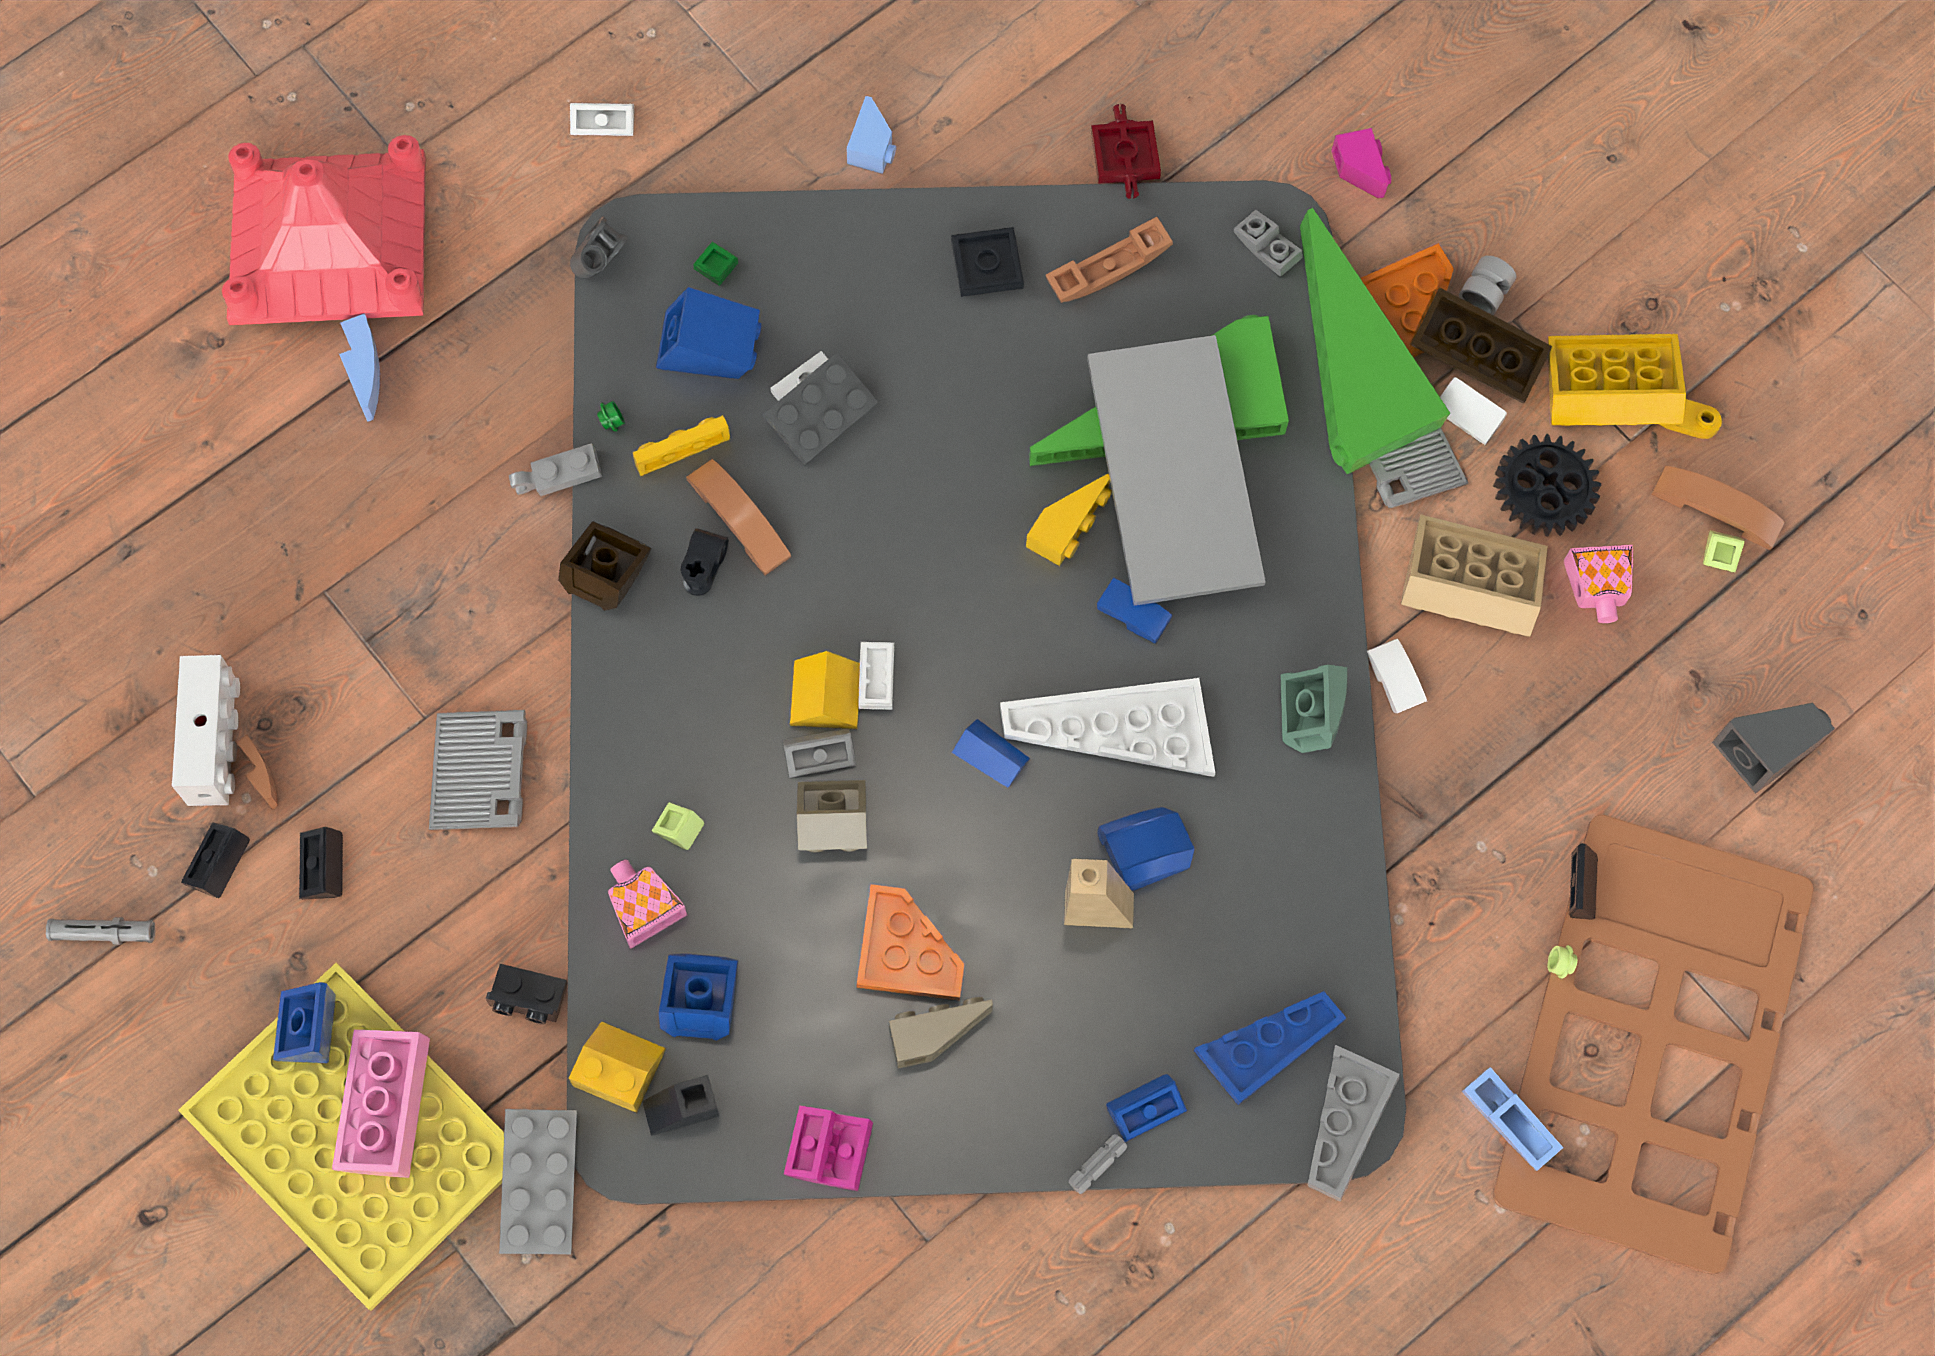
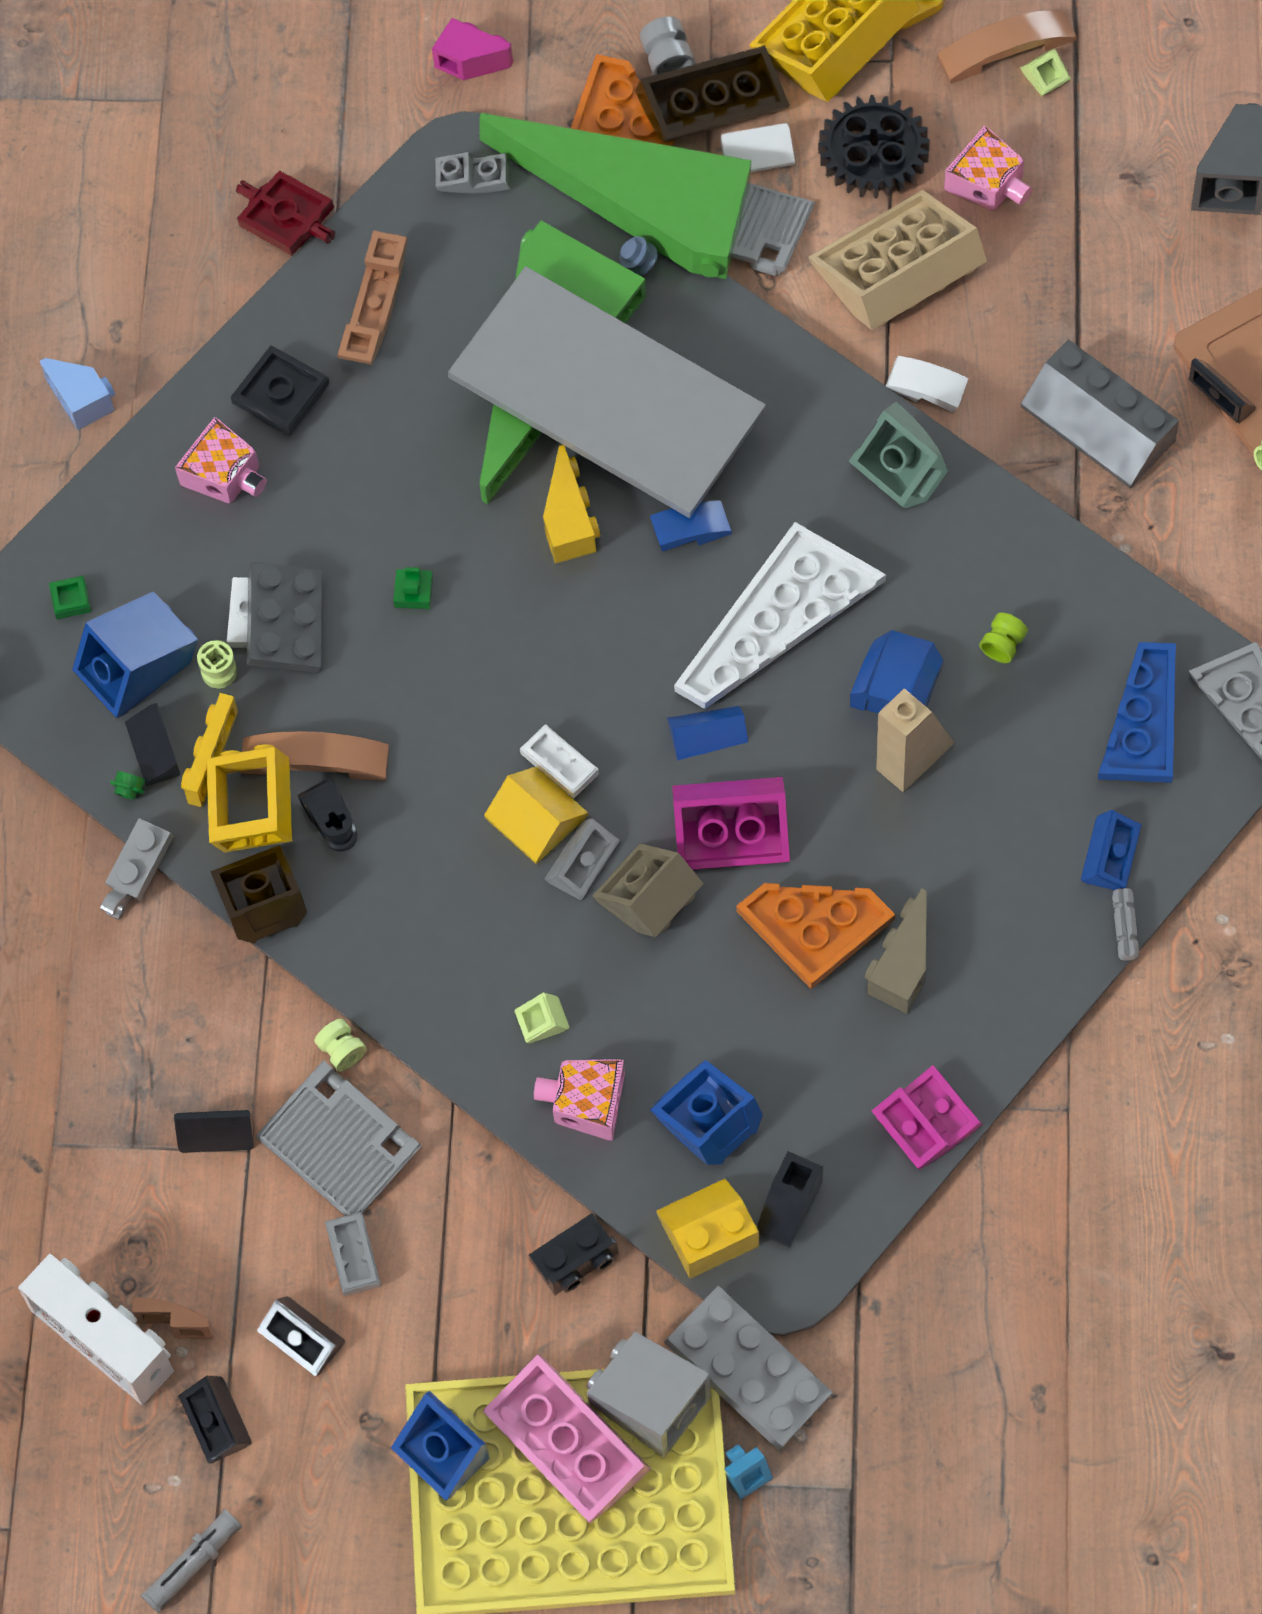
camera: 40 degrees left, 5 degrees down
none -> black slope [125,703,181,786]
none -> black slope [174,1110,254,1153]
none -> bright pink torso [175,417,267,503]
none -> yellowish green wheel [197,640,237,689]
none -> yellow window [207,744,292,853]
none -> yellowish green wheel [314,1018,367,1072]
none -> light grey plate [325,1212,381,1296]
none -> green tile [393,567,433,609]
none -> light grey slope [587,1332,711,1458]
none -> sand blue wheel [619,236,657,276]
none -> dark pink slope [672,777,790,870]
none -> dark azure tile [724,1445,773,1500]
none -> lime wheel [979,612,1028,663]
none -> slope [1021,339,1179,489]

